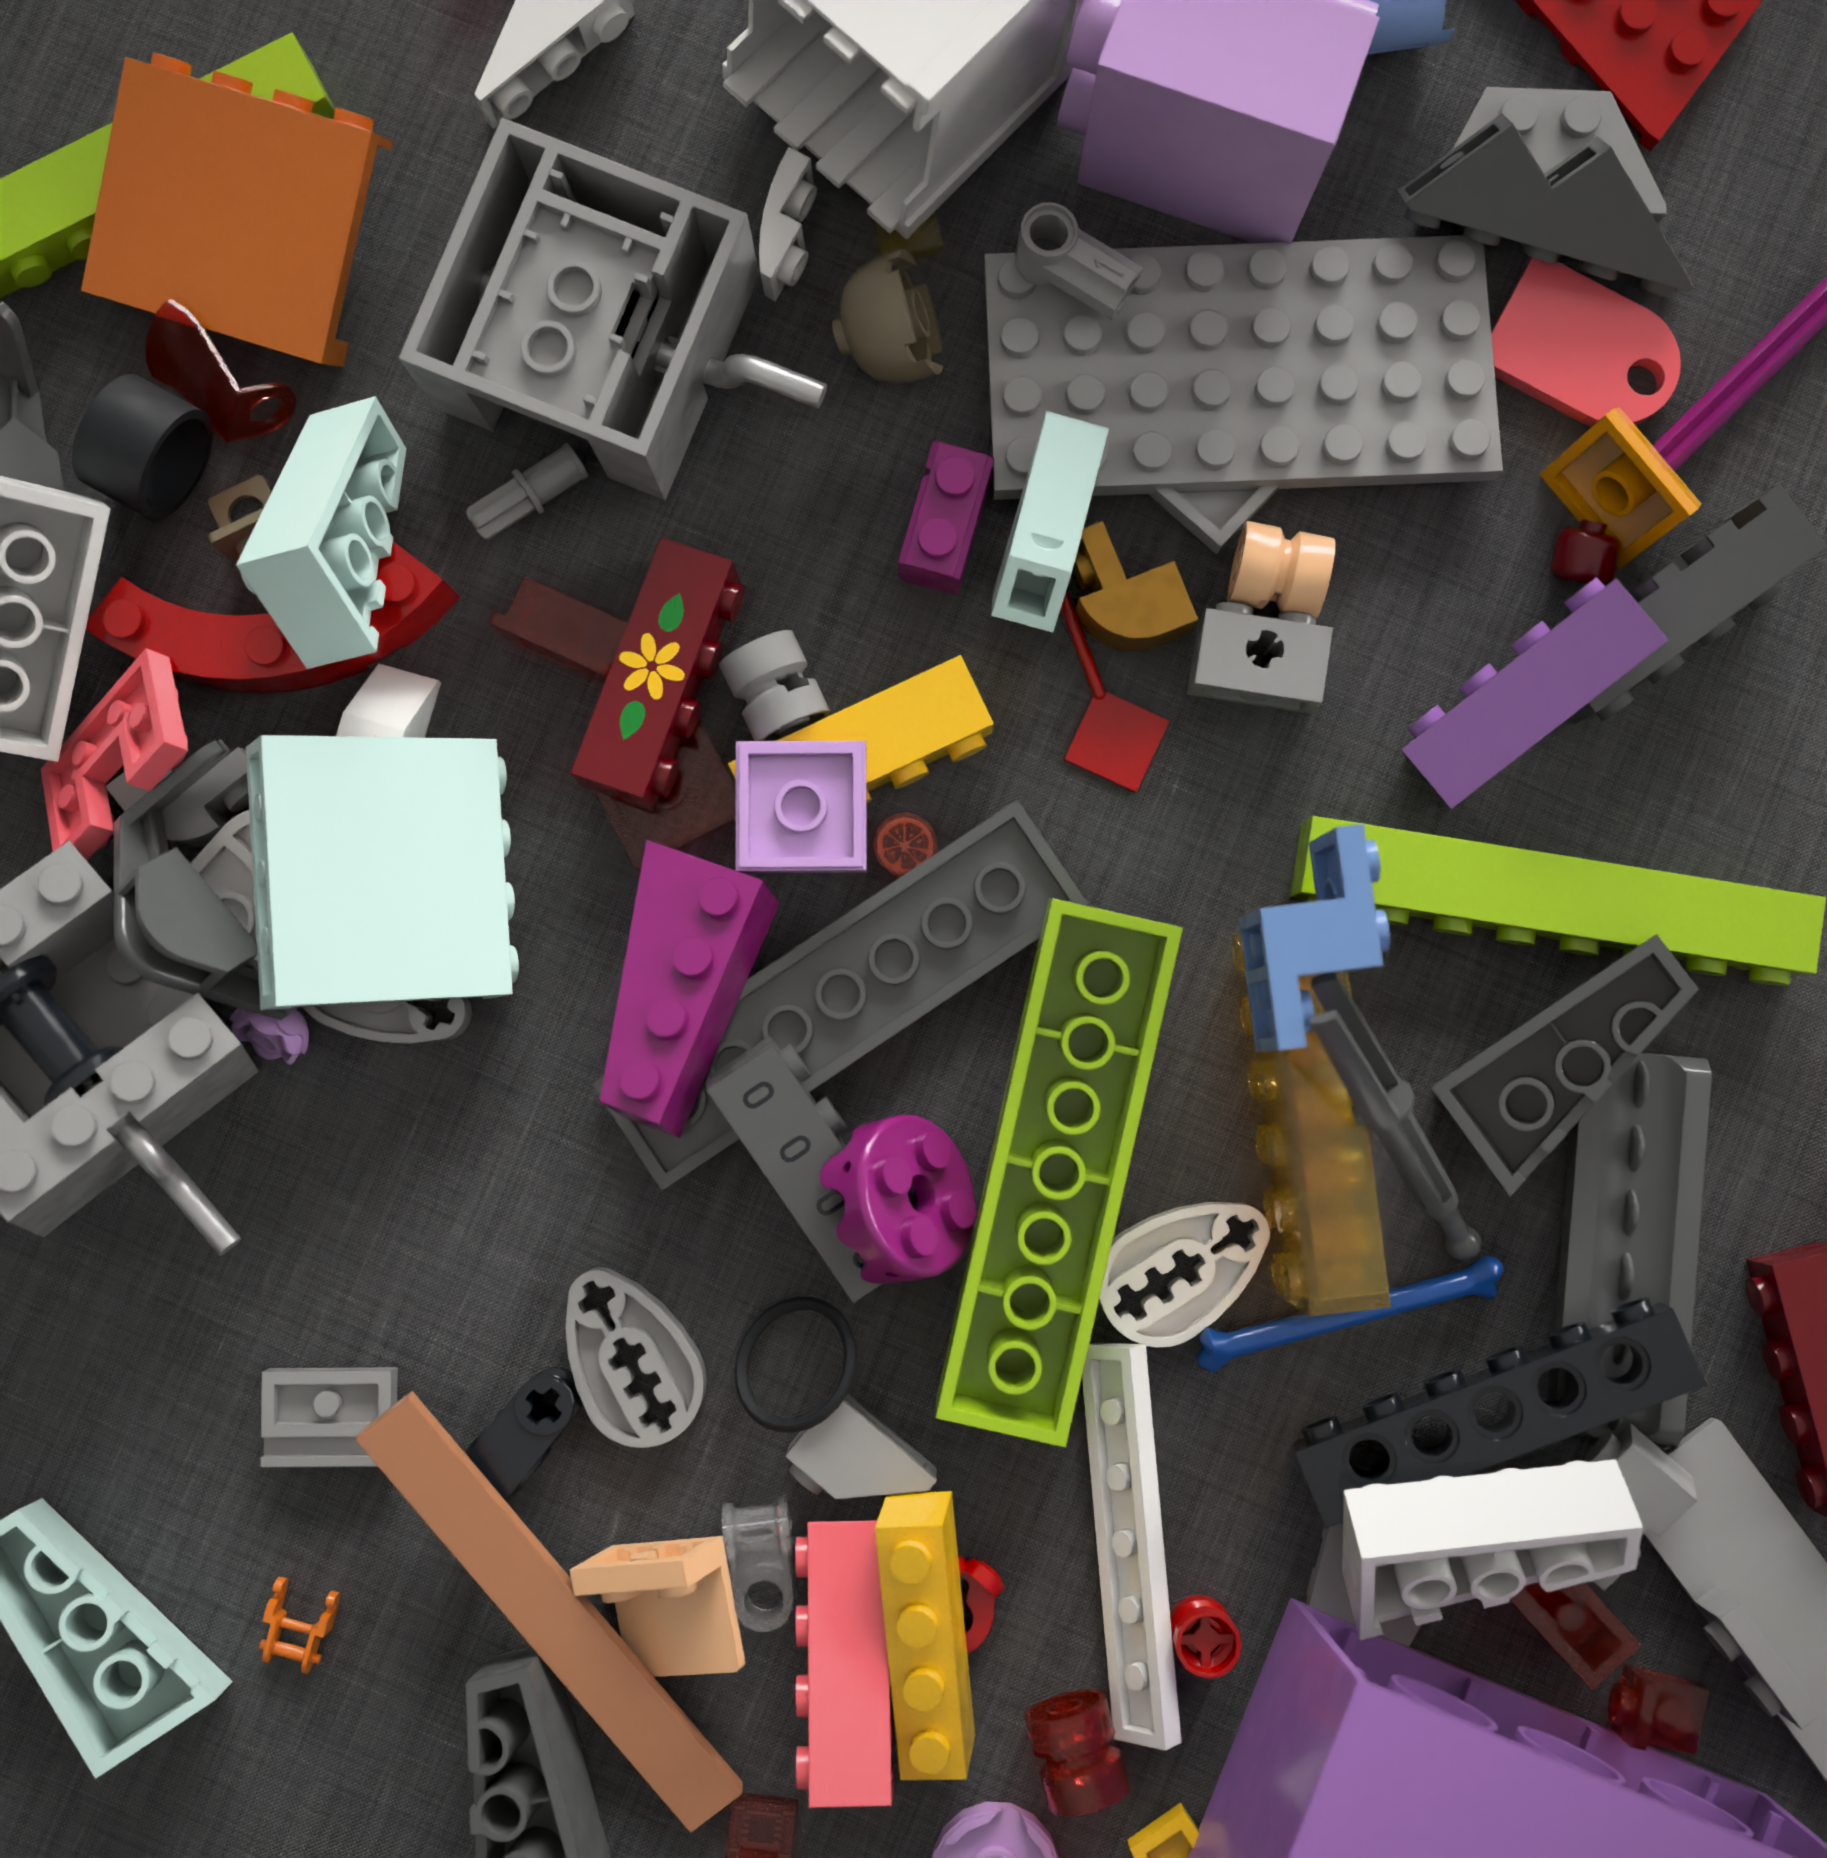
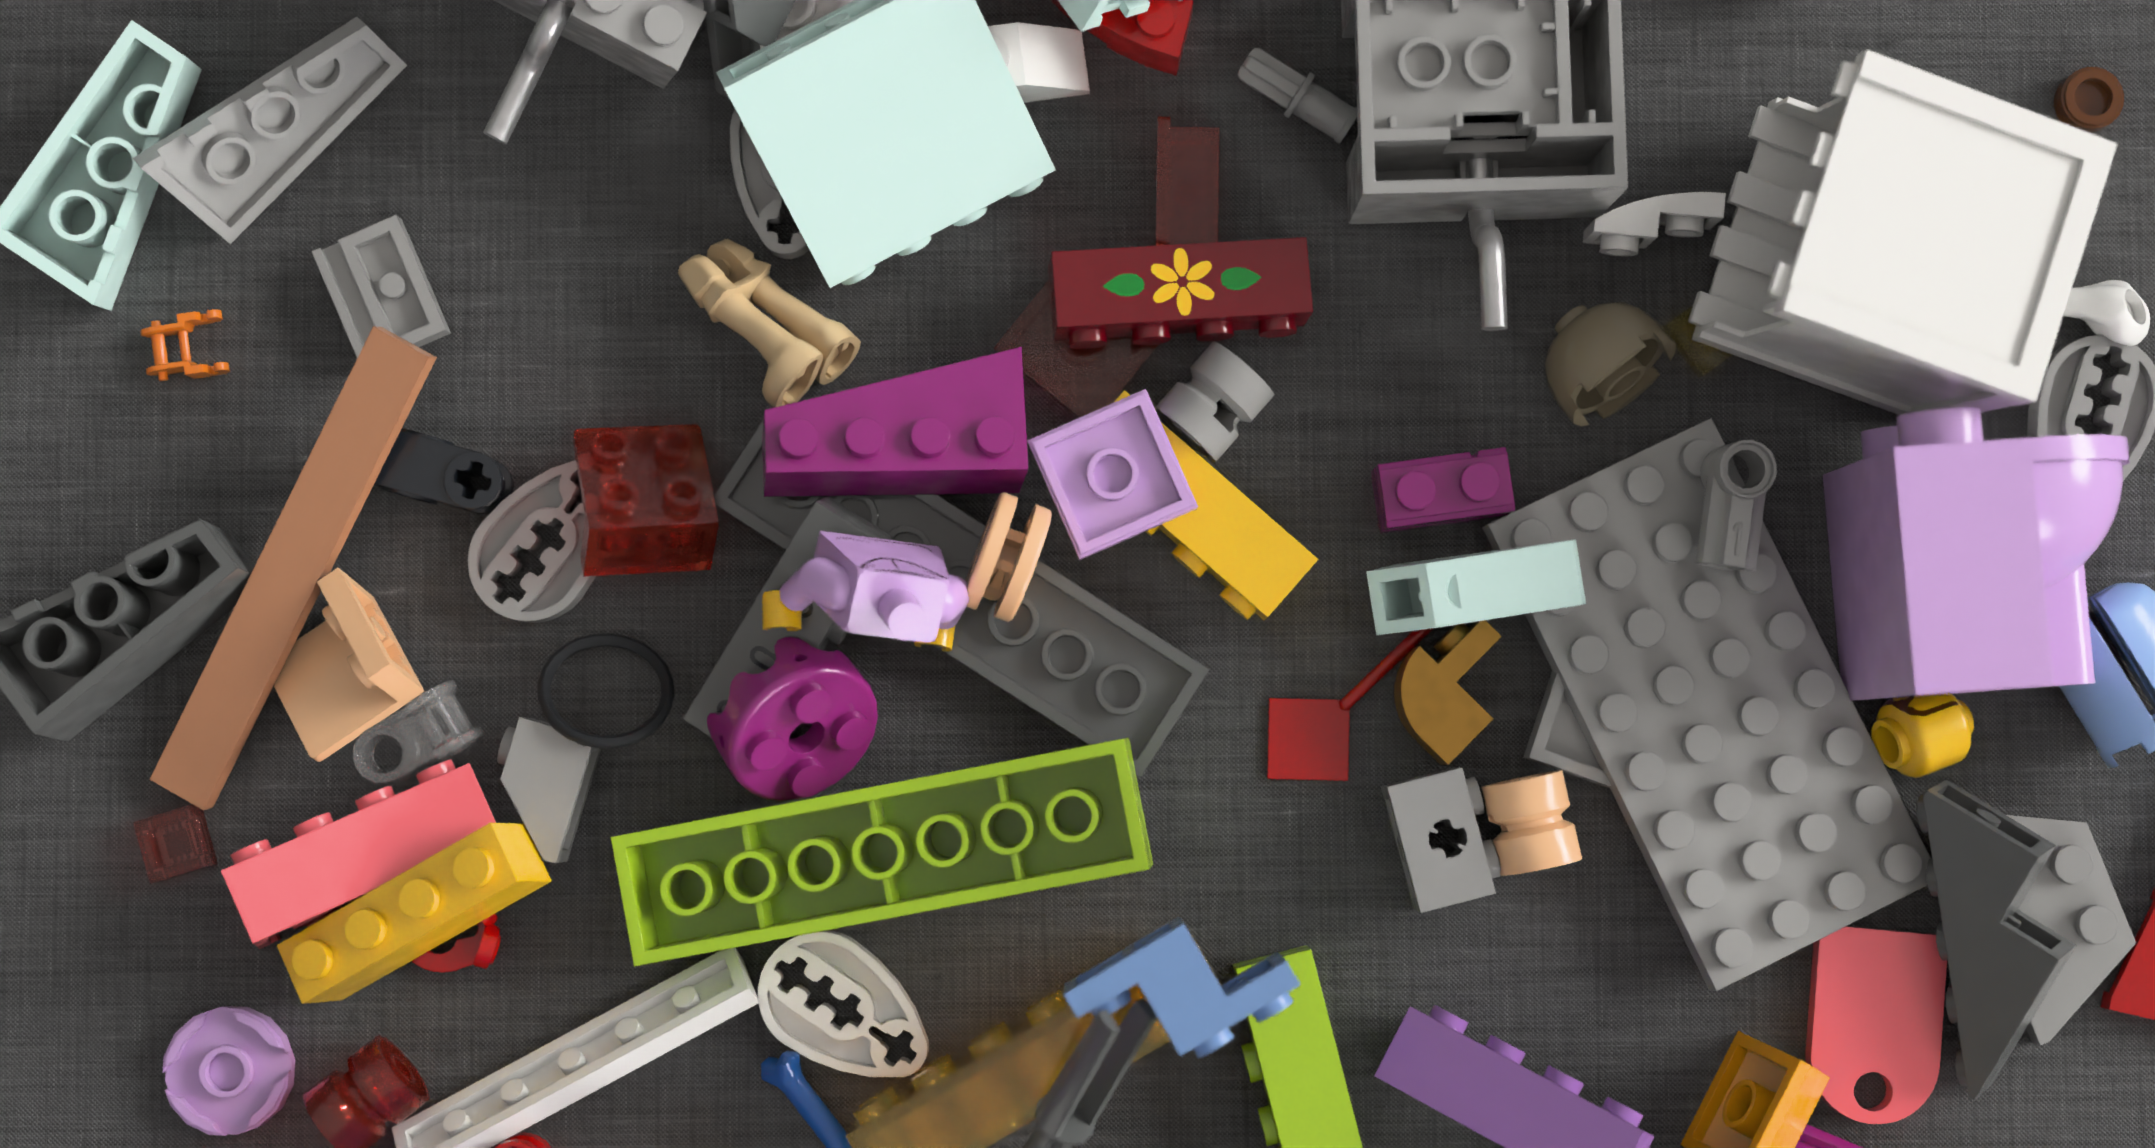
camera: 65 degrees right, 0 degrees up
lavender plate [230,1008,309,1065] -> none
clear red tile [874,813,937,877] -> none
dark red piece [1550,519,1622,585] -> none
none -> light grey wing [133,17,407,244]
none -> clear red bracket [573,424,719,577]
none -> tan piece [678,239,861,408]
none -> lavender torso [762,531,969,652]
none -> light nougat head [965,492,1052,622]
none -> yellow head [1871,693,1974,778]

